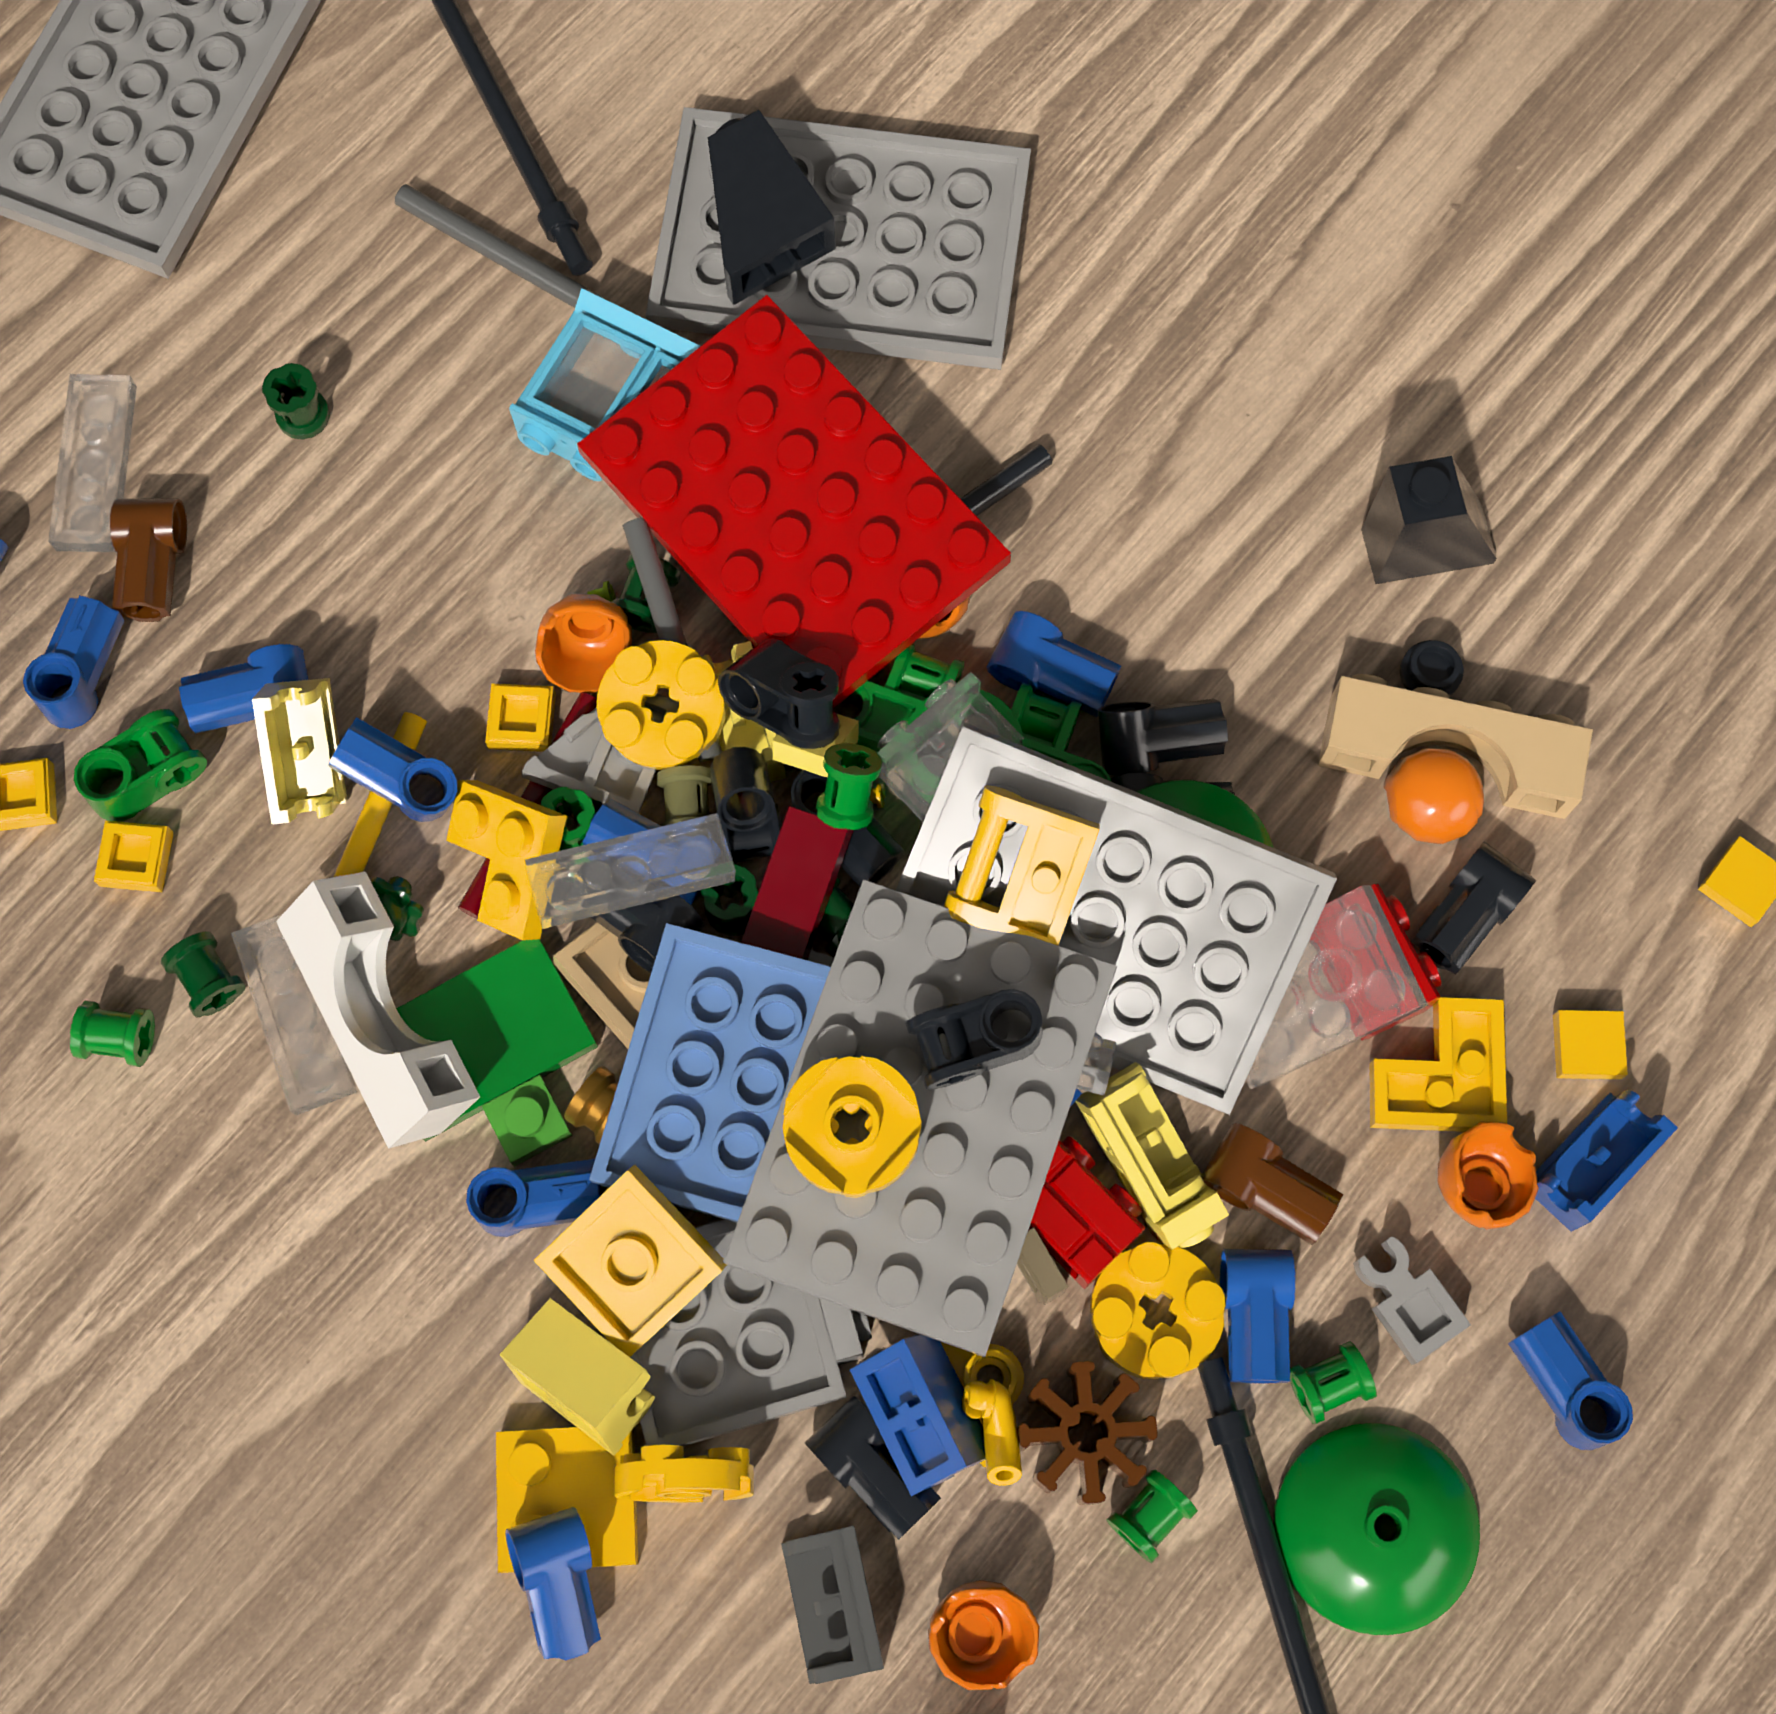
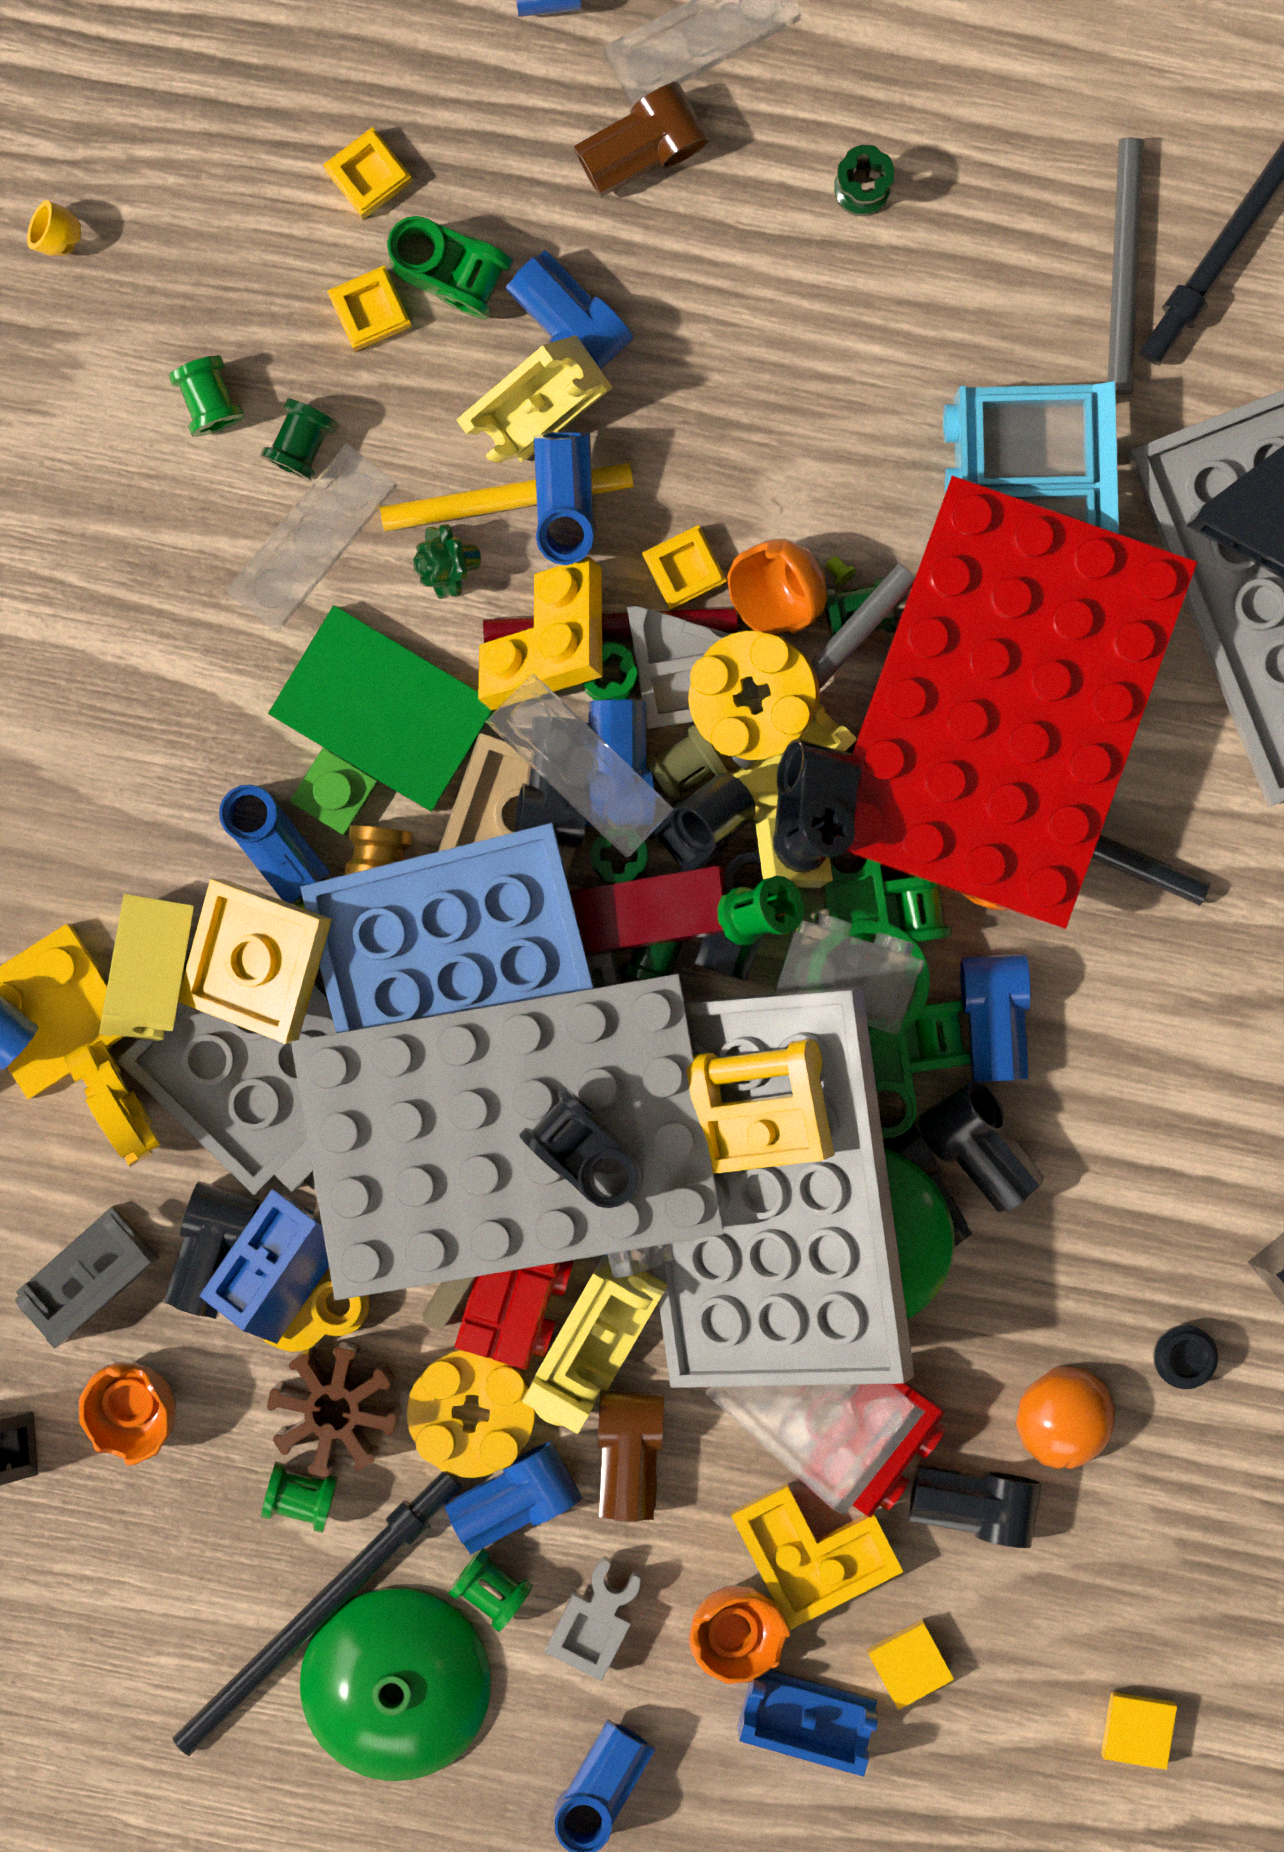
camera: 65 degrees right, 15 degrees up
blue piece [23,595,125,729] -> none
white arch [276,872,480,1149] -> none
yellow plate [782,1056,922,1198] -> none
yellow arm [962,1379,1022,1486] -> none
tan arch [1318,674,1593,819] -> none

